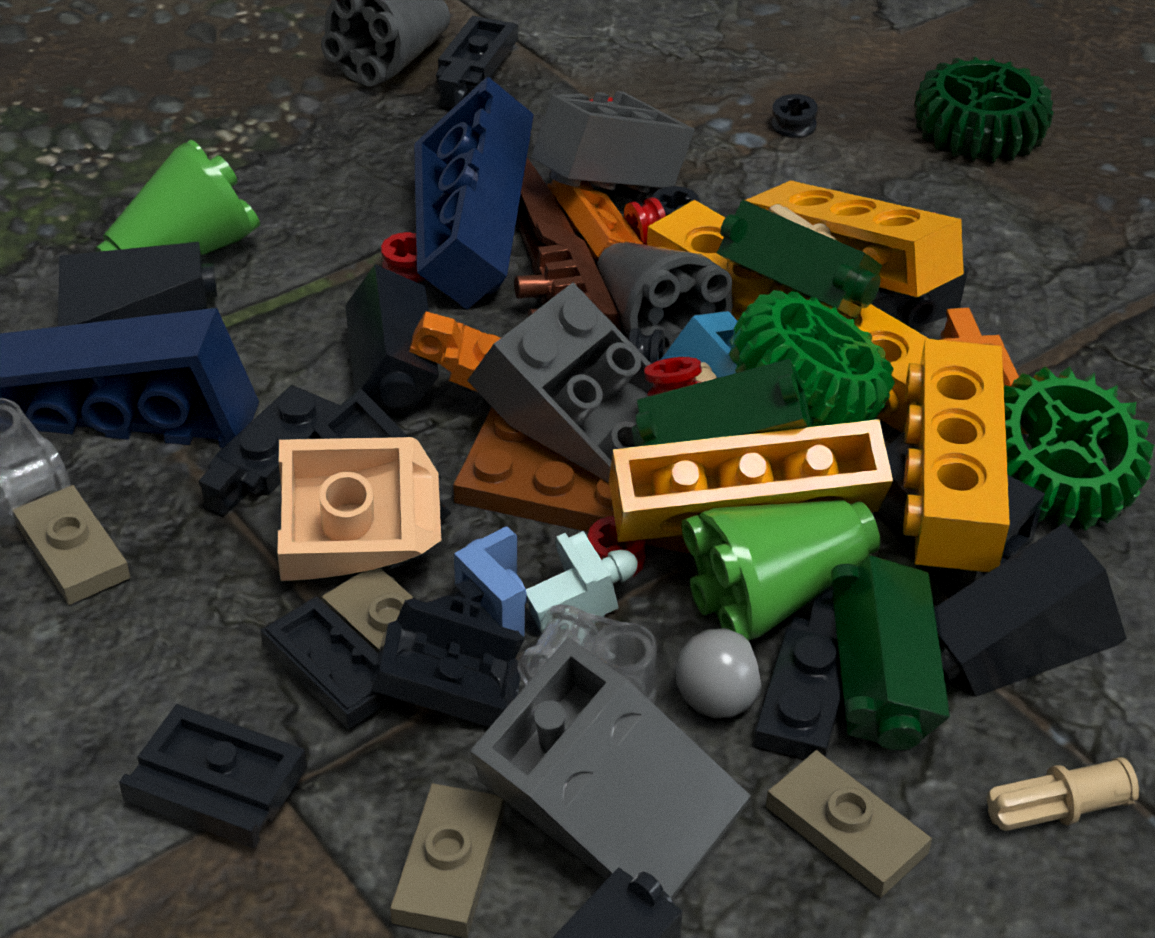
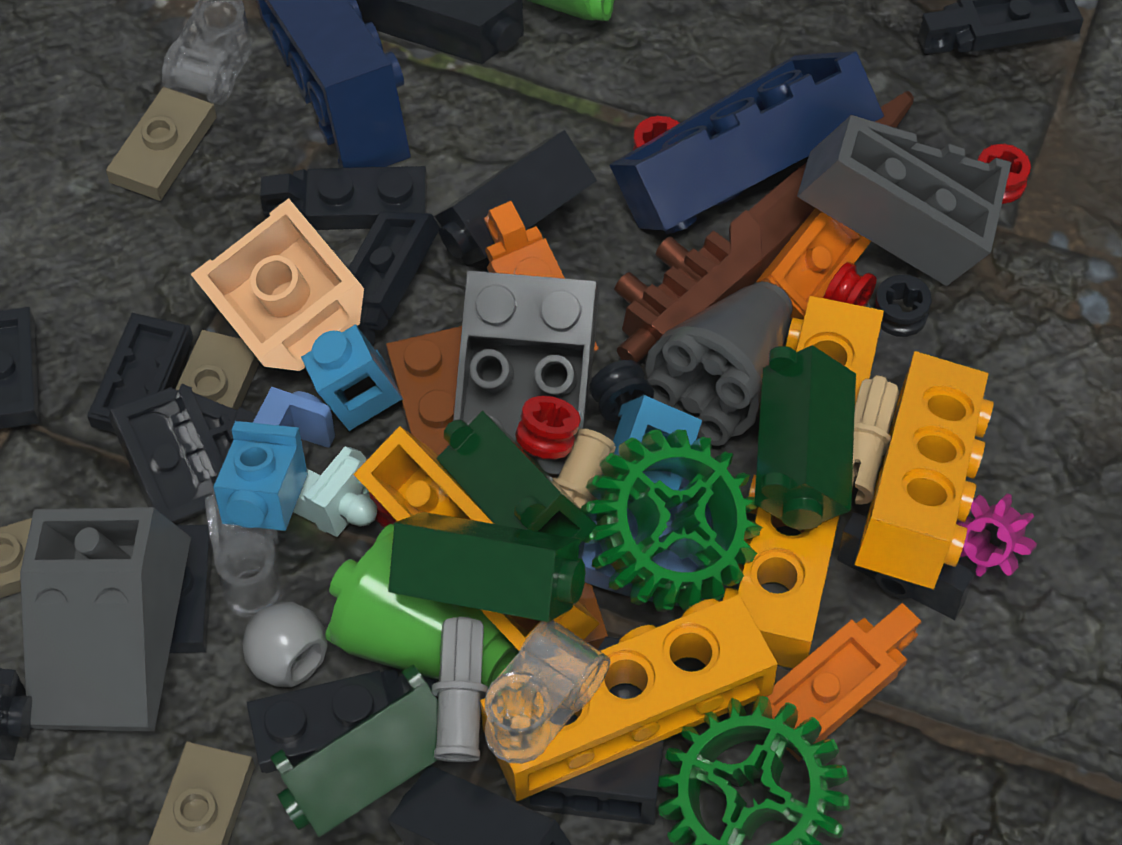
camera: 60 degrees right, 15 degrees up
none -> dark azure brick [213,421,308,531]
none -> dark azure brick [301,324,403,431]
none -> dark green brick [388,512,586,622]
none -> light grey axle [431,617,489,762]
none -> clear piece [485,620,611,764]

